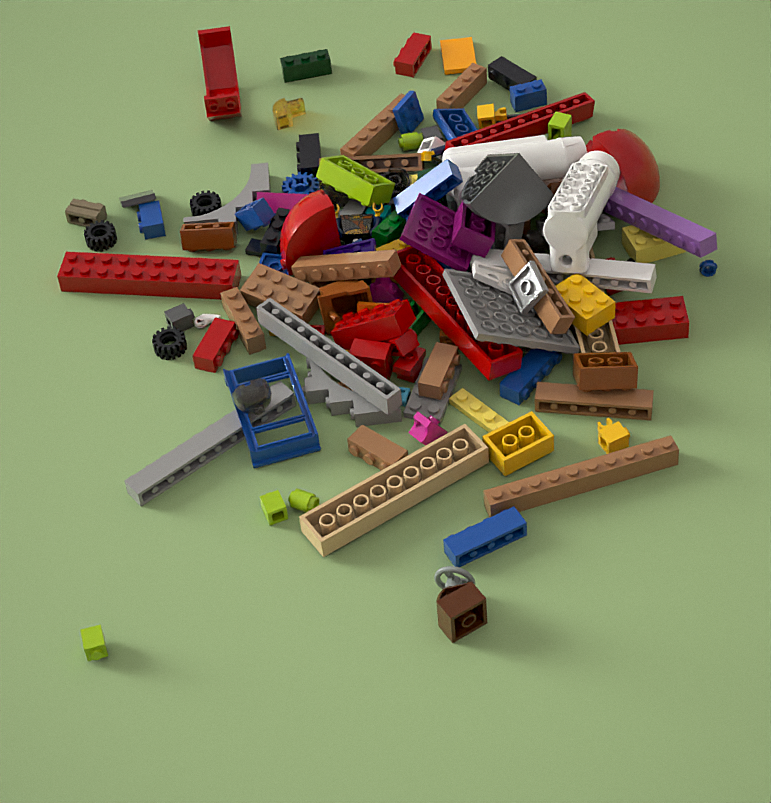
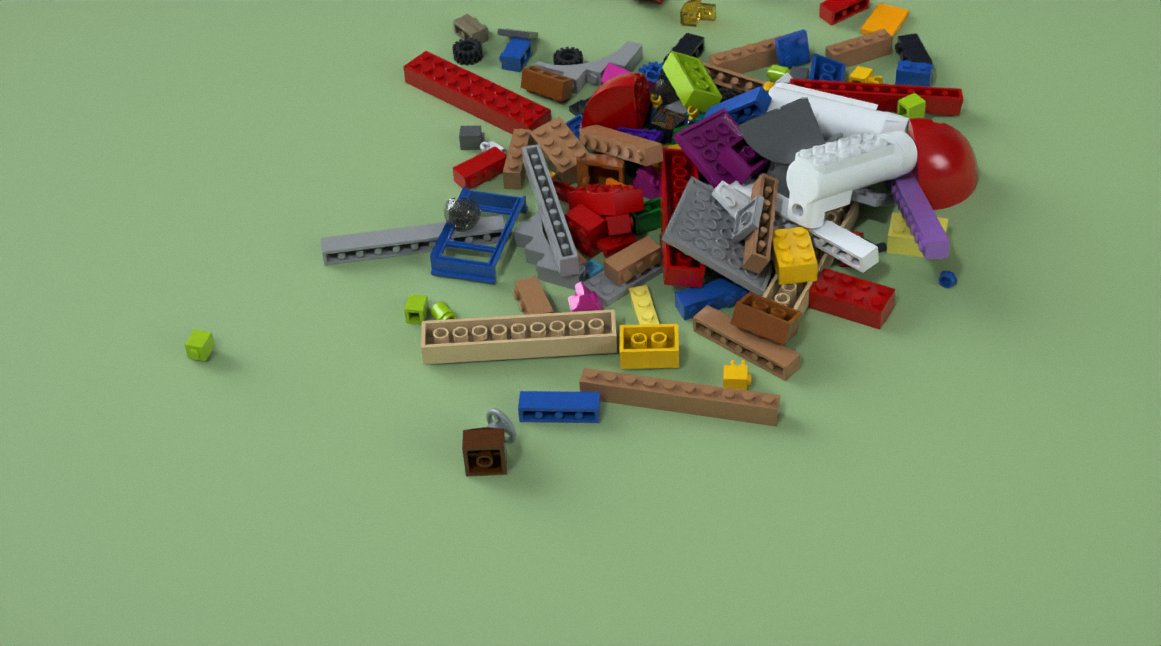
camera: 30 degrees right, 5 degrees down
black tyre [152,326,187,360] -> none
blue brick [235,197,276,231] -> none

